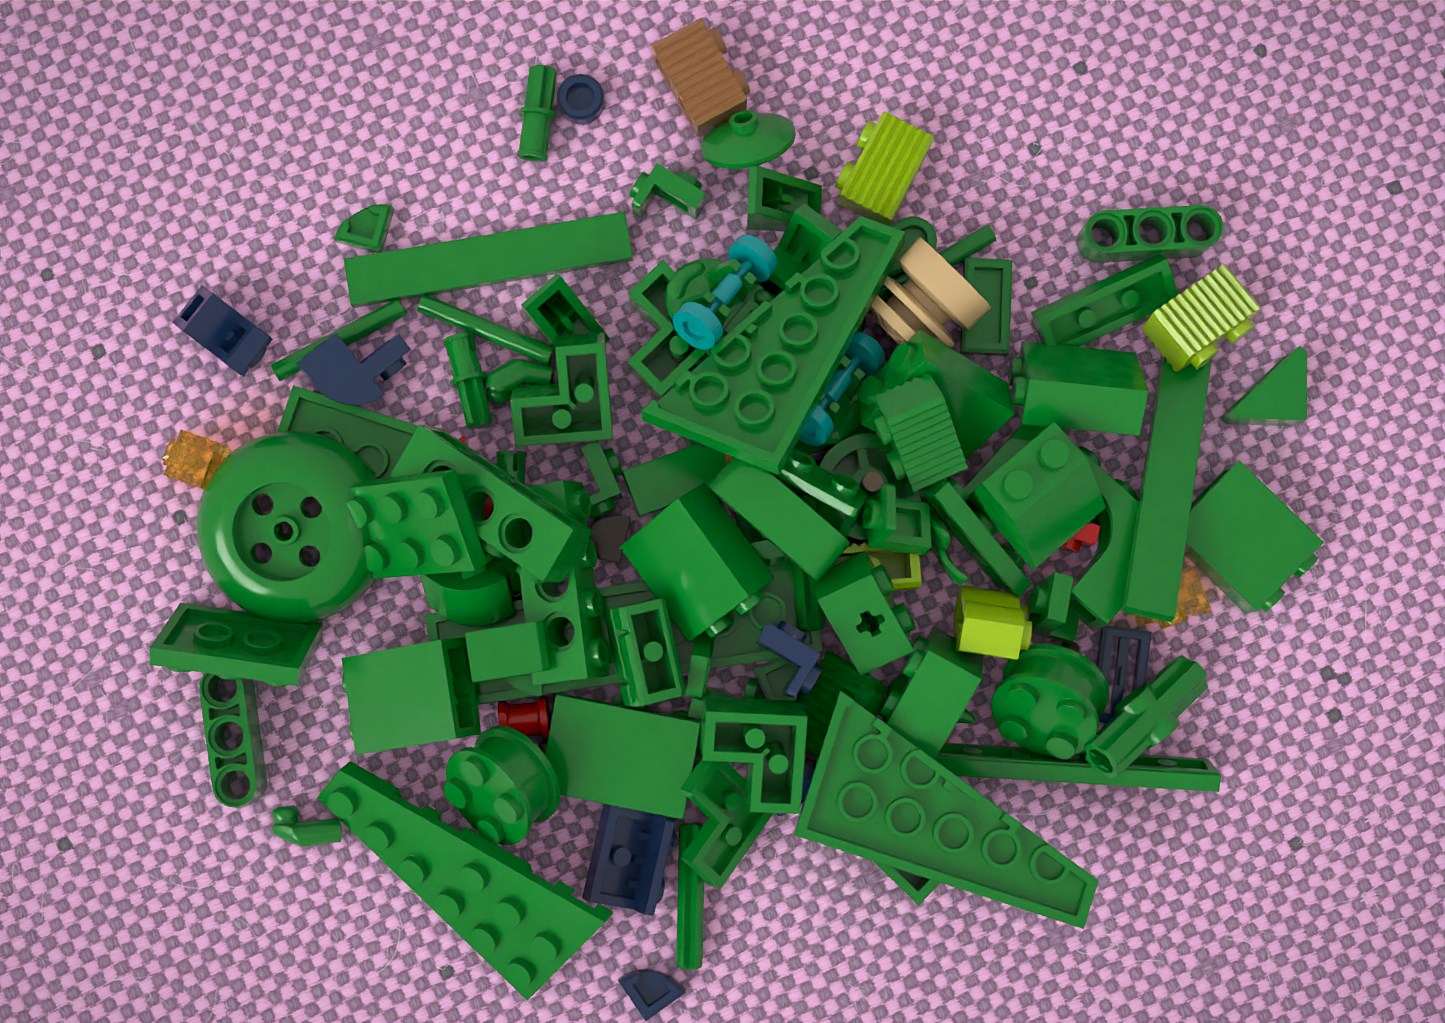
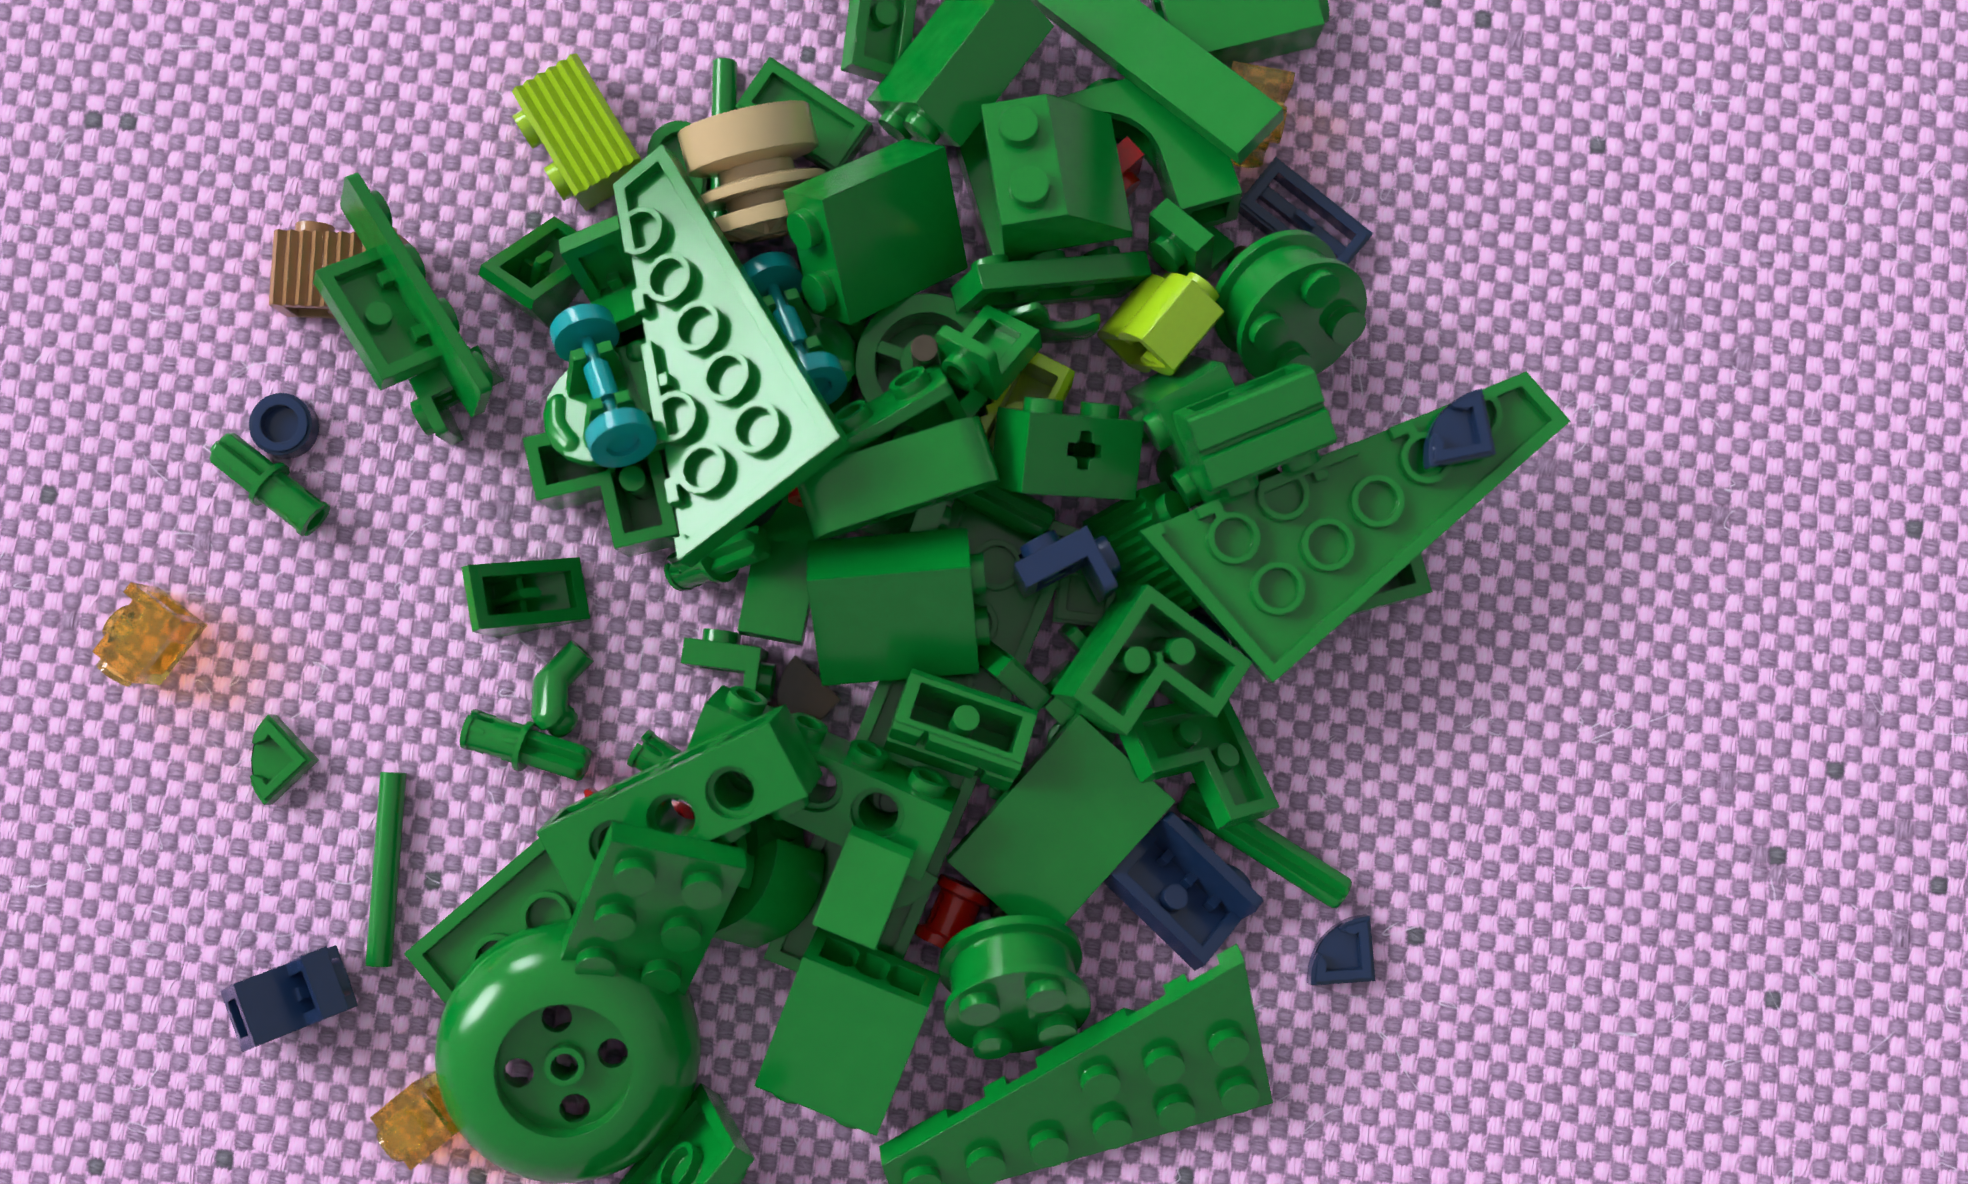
camera: 55 degrees left, 0 degrees up
dark blue brick [295,333,411,405] -> none
green tile [344,212,633,308] -> none
green bar [418,294,555,365] -> none
green brick [510,332,613,447] -> none
green dish [701,110,796,169] -> none
green brick [872,373,968,493] -> none
green tile [935,743,1221,792] -> none
green piece [1083,655,1208,779] -> none
none -> clear yellow brick [92,582,207,687]
none -> green bracket [313,172,494,417]
none -> green axle [664,525,773,592]
none -> green brick [1172,363,1338,498]
none -> dark blue tile [1423,388,1496,470]

